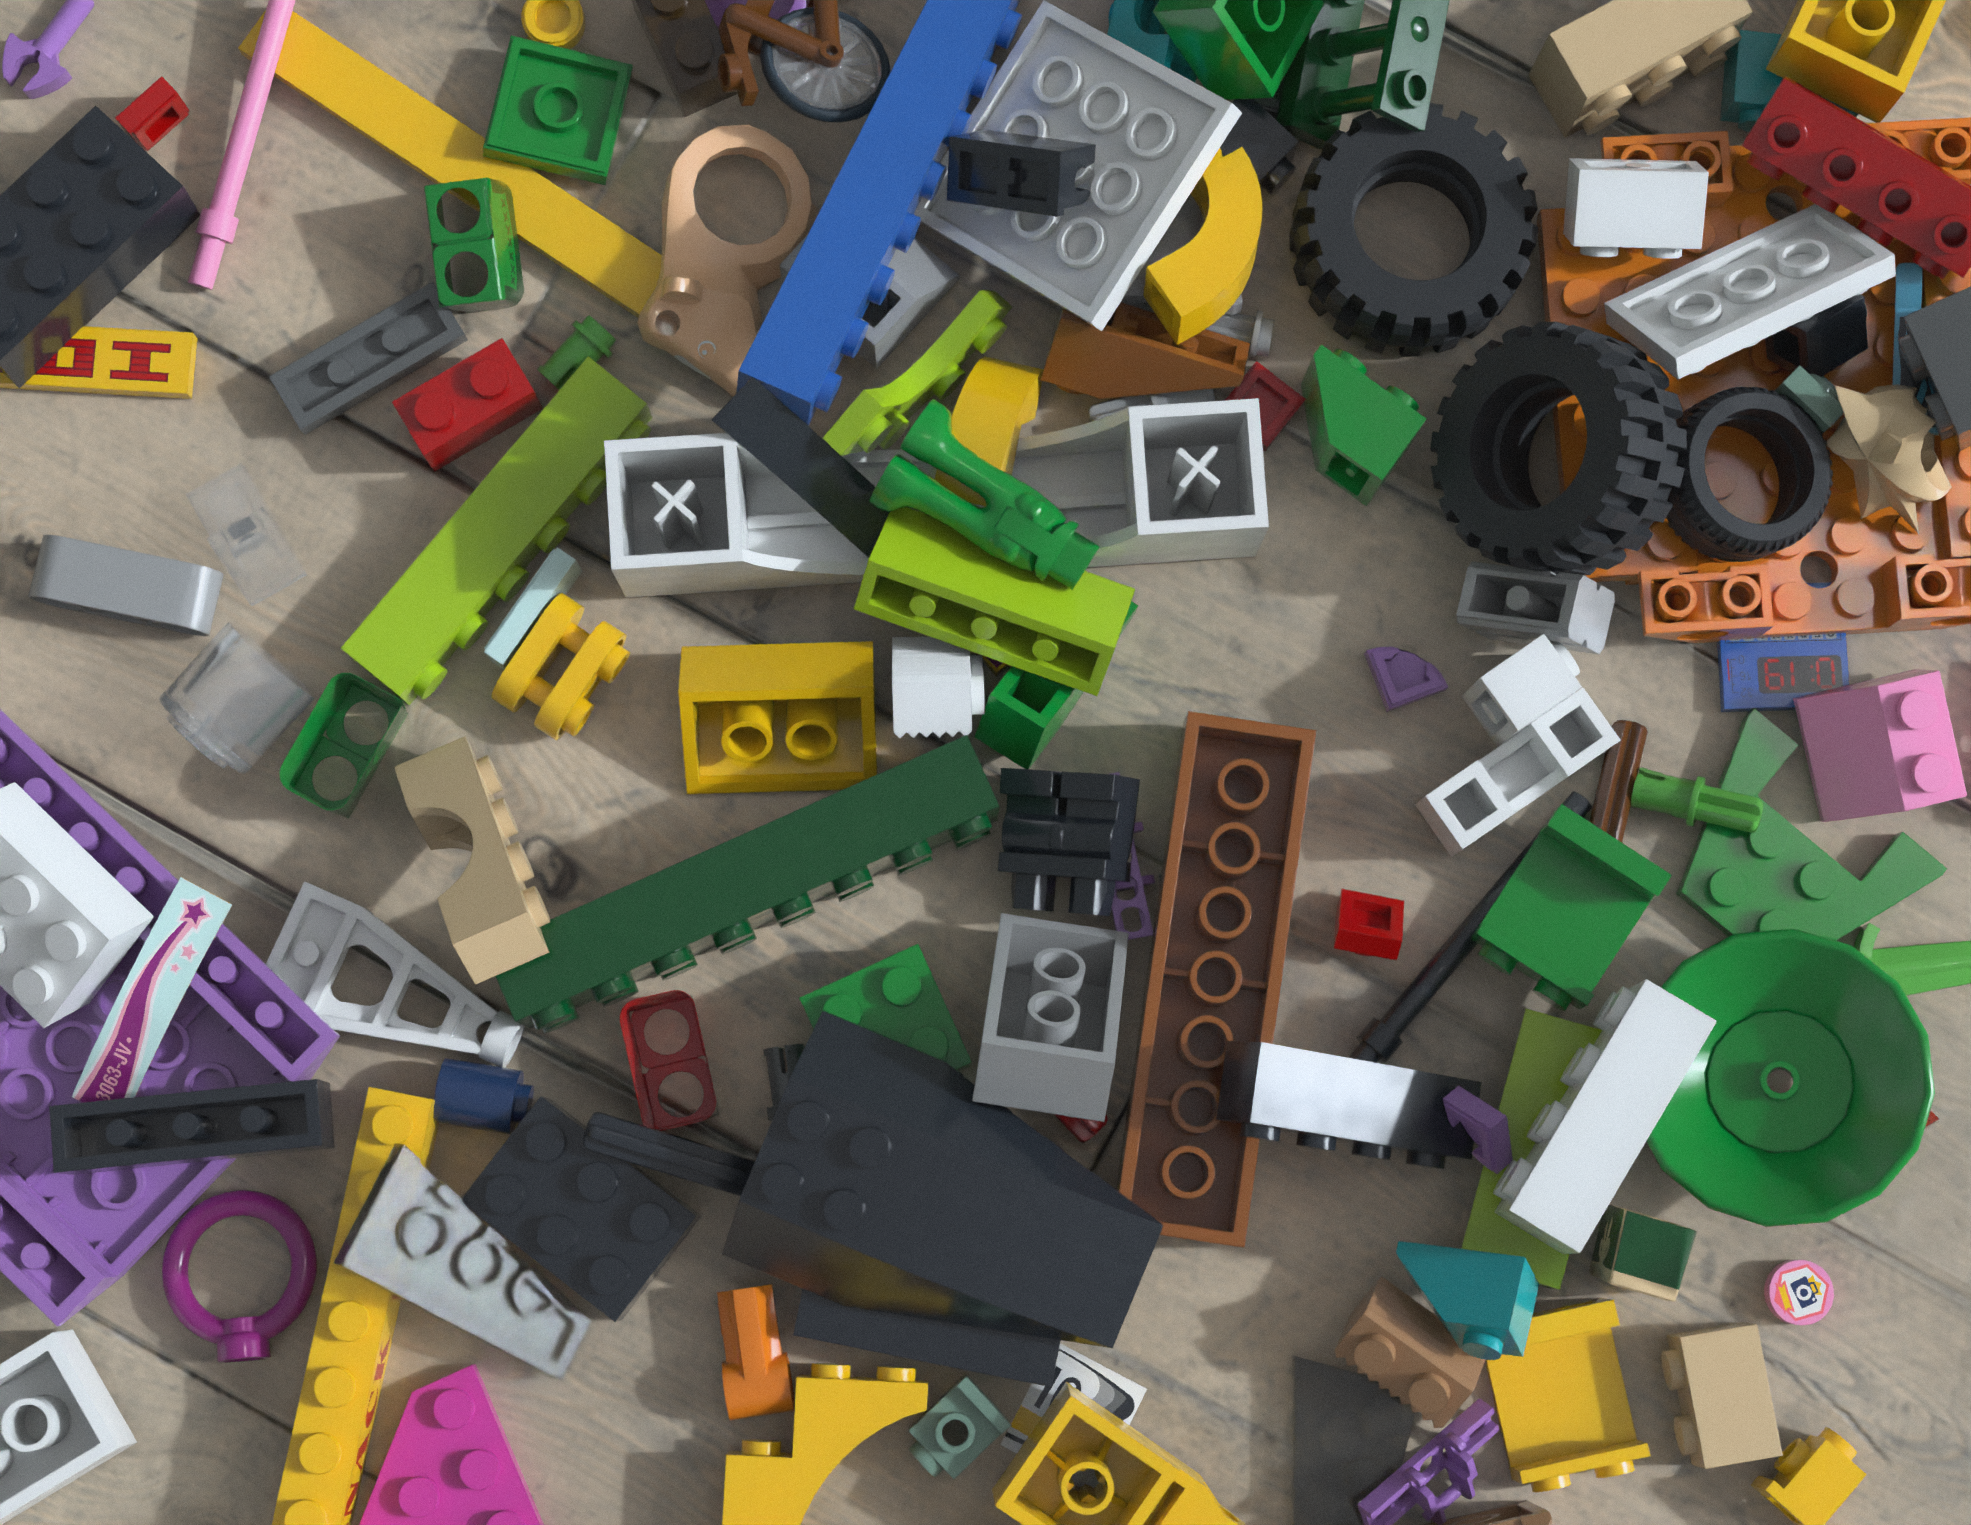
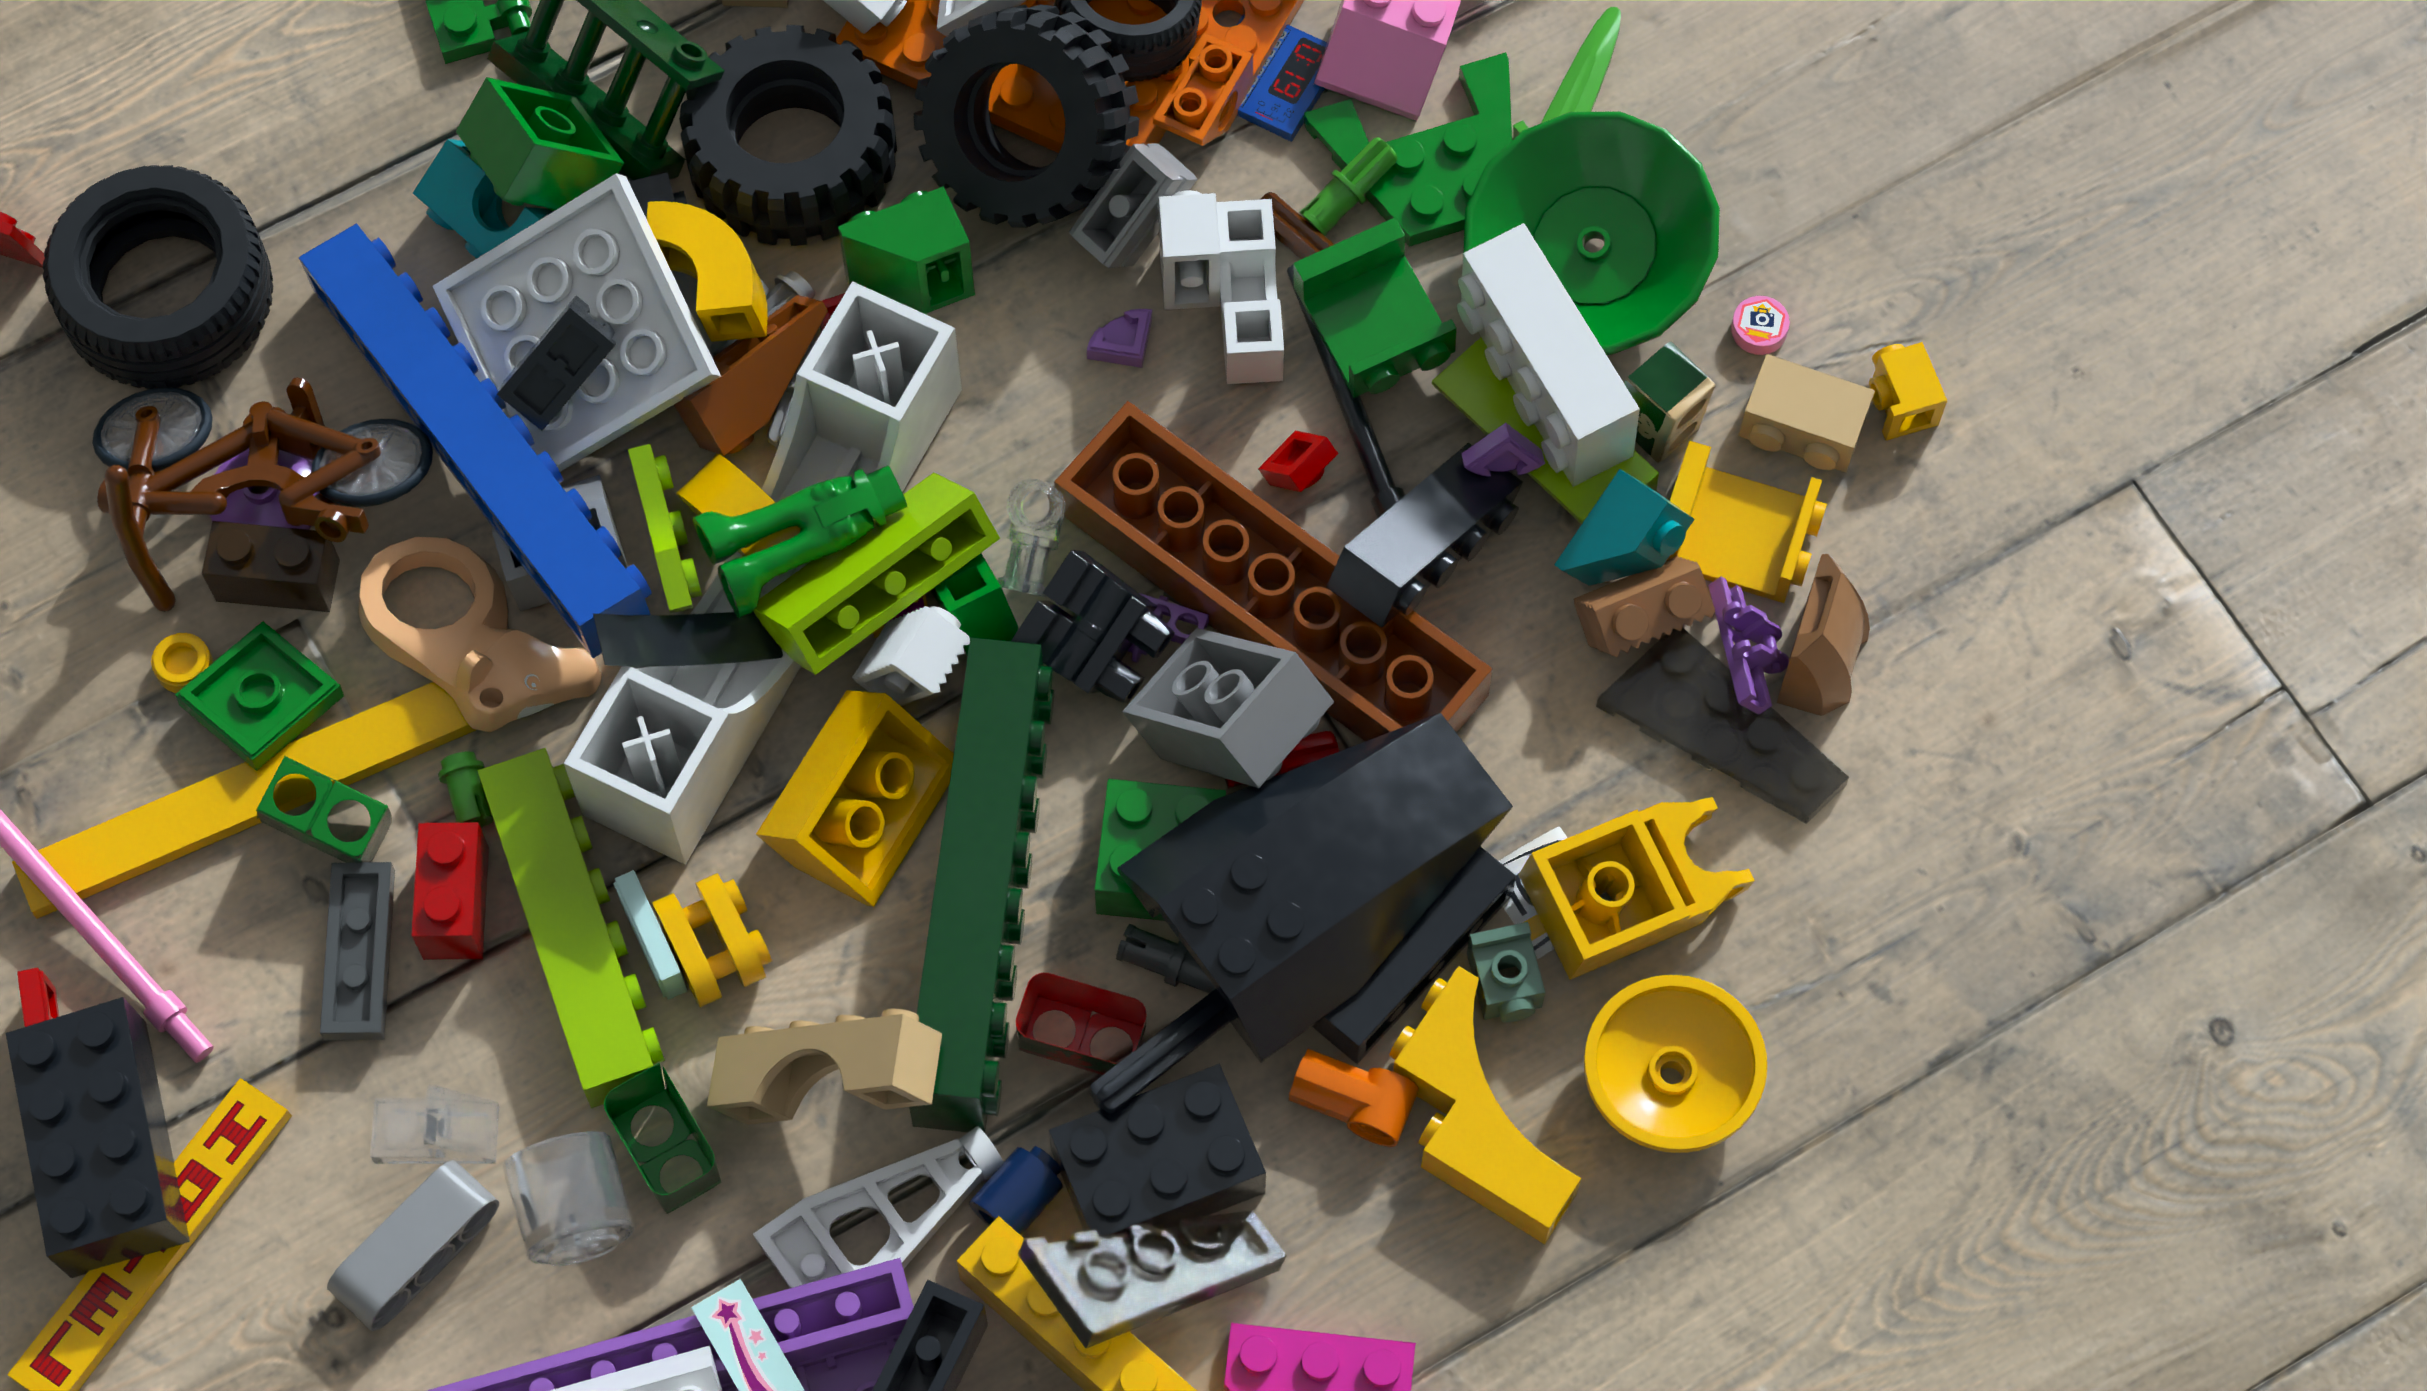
camera: 55 degrees left, 15 degrees down
none -> clear connector [997,479,1065,598]

